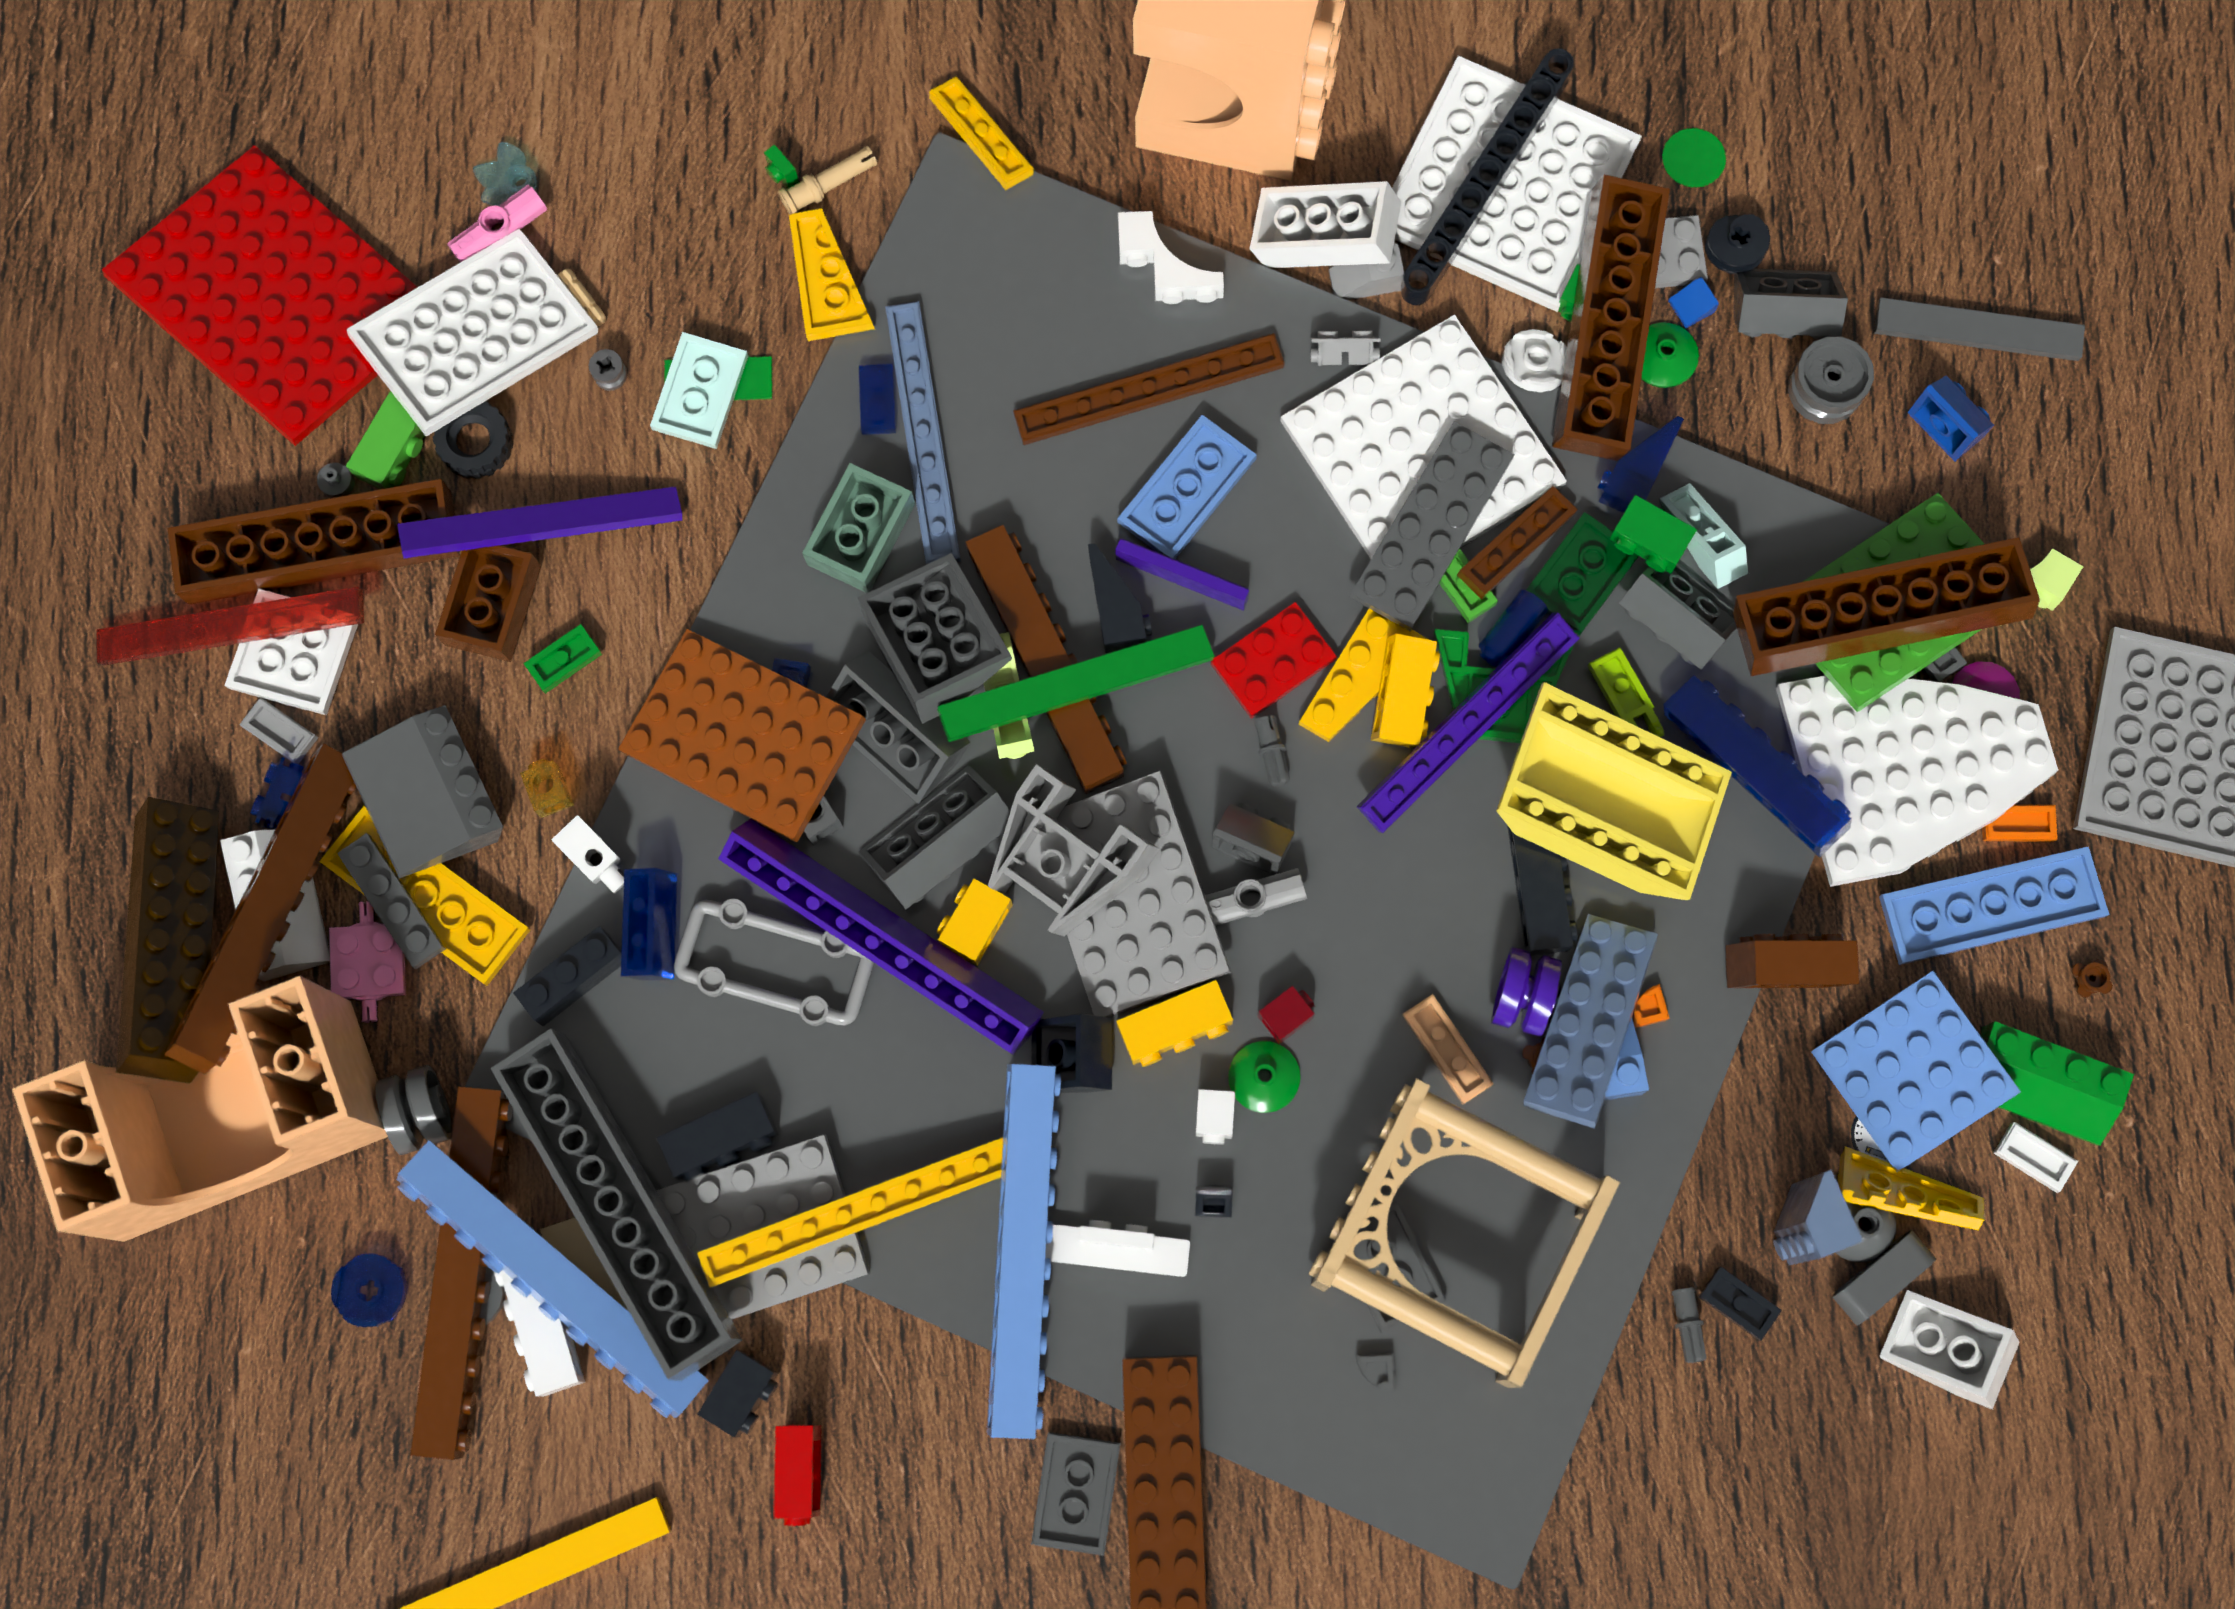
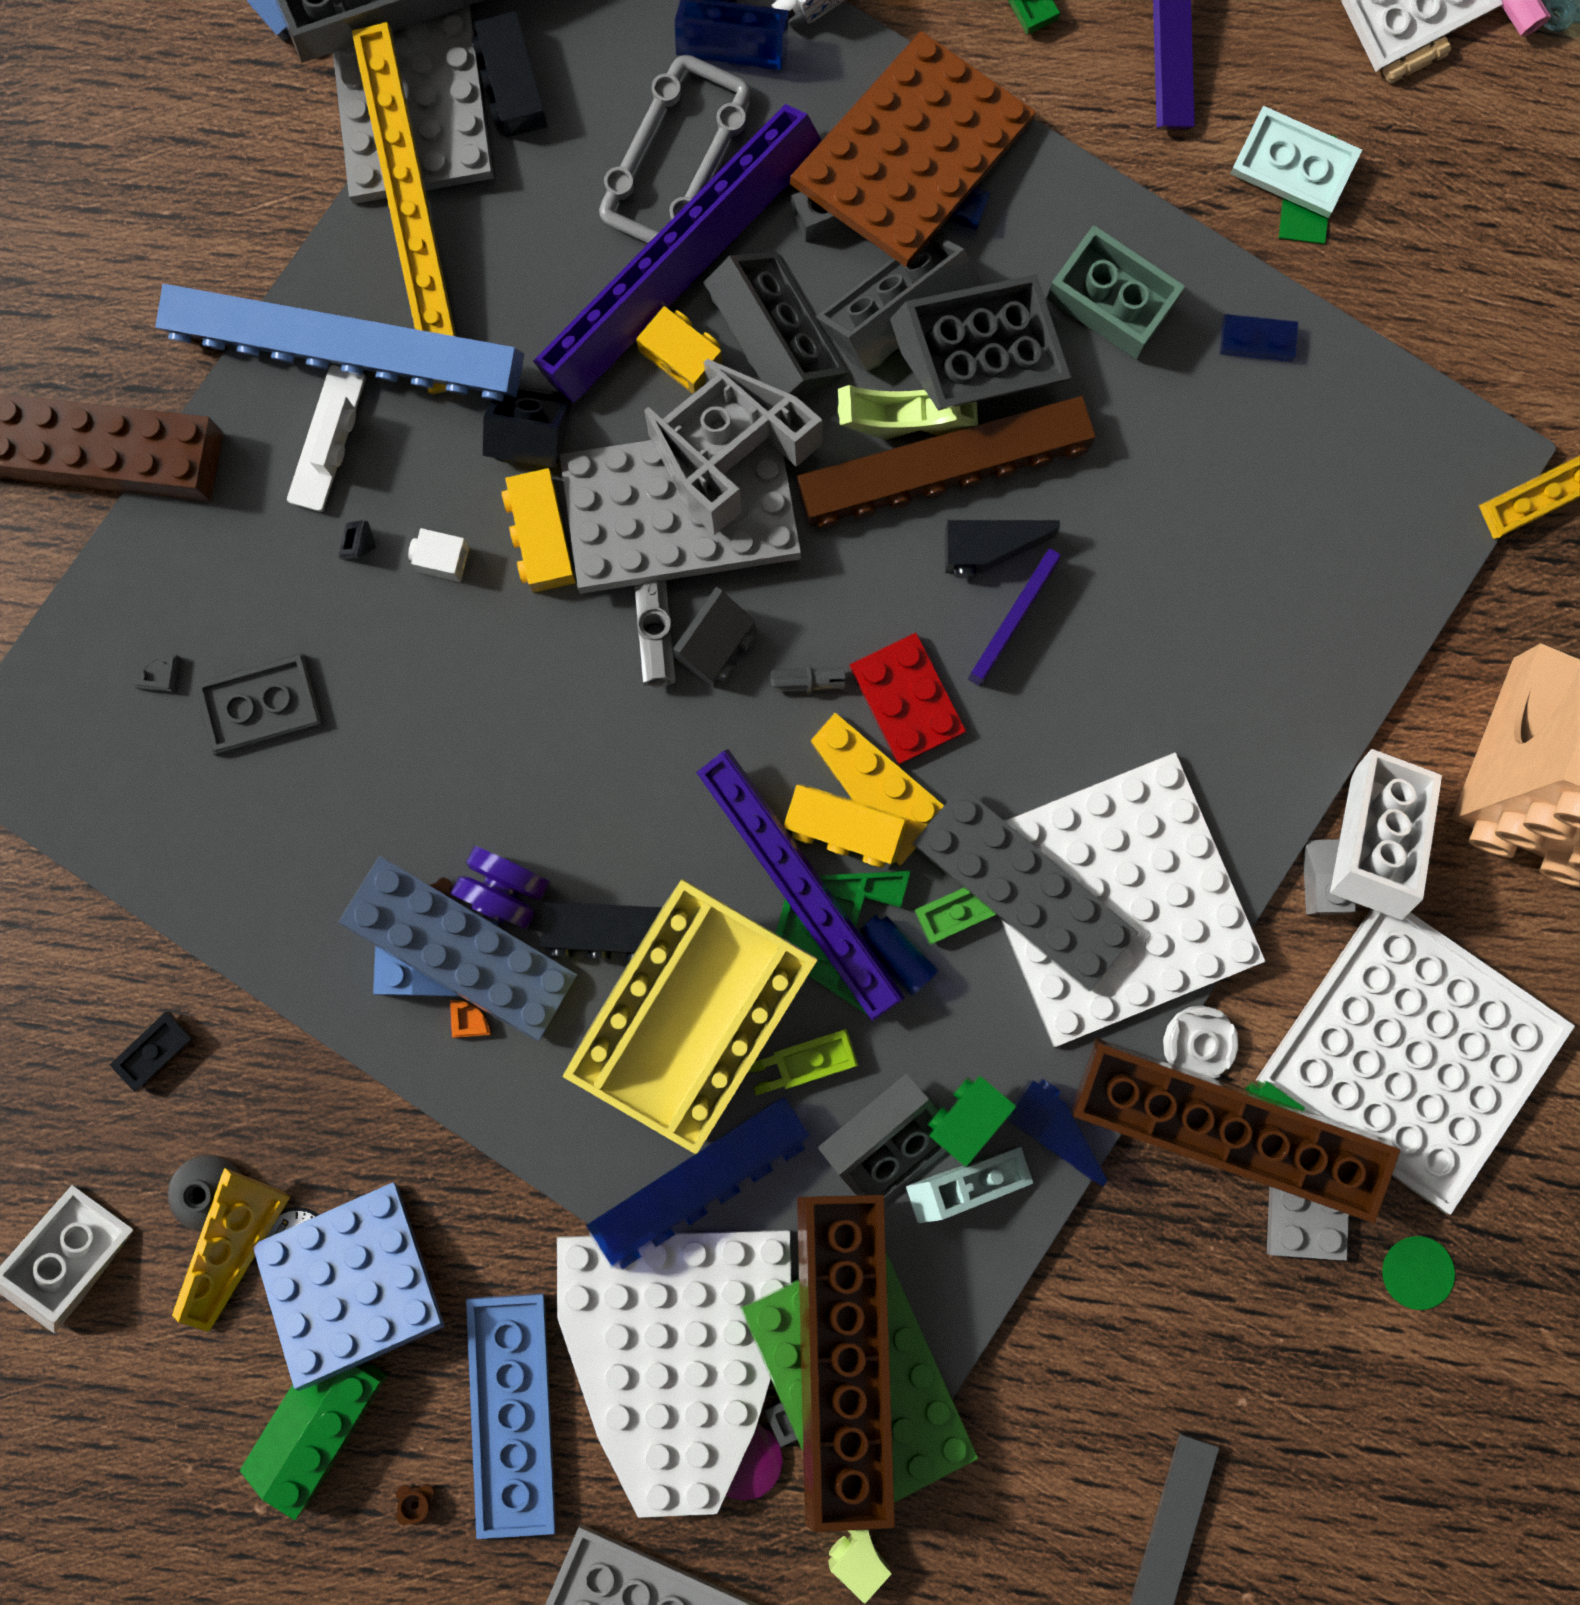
camera: 95 degrees right, 5 degrees up
flat silver wheel [589,349,627,391] -> none
black brick [697,1350,779,1438] -> none
green plate [764,144,799,189] -> none
red window [774,1425,822,1526] -> none
tan pin [778,146,877,214] -> none
yellow wing [789,208,875,341] -> none
sand blue tile [885,301,961,565] -> none
green tile [937,625,1215,742] -> none
reddish brown tile [1013,333,1285,446] -> none
dark grey tile [1031,1432,1121,1556] -> none
medium blue plate [1117,415,1257,559] -> none
white arch [1118,211,1224,304] -> none
green dish [1228,1041,1300,1113] -> none
dark red brick [1257,986,1315,1044] -> none
tan arch [1309,1079,1620,1388] -> none
light grey hinge [1310,330,1381,366] -> none
black beam [1401,48,1574,305] -> none
light nougat tile [1402,994,1494,1105] -> none
reddish brown plate [1457,486,1578,600] -> none
dark green plate [1523,512,1639,636] -> none
green dish [1641,322,1699,388] -> none
blue slope [1668,277,1719,328] -> none
dark grey axle [1671,1288,1706,1363] -> none
black piece [1705,214,1771,274] -> none
reddish brown brick [1726,934,1859,988] -> none
dark grey slope [1734,268,1848,340] -> none
sand blue slope [1773,1170,1863,1265] -> none
dark grey wheel [1788,337,1874,424] -> none
dark grey beam [1832,1230,1937,1326] -> none
blue slope [1908,375,1994,462] -> none
orange tile [1982,804,2057,842] -> none
white tile [1993,1122,2078,1193] -> none

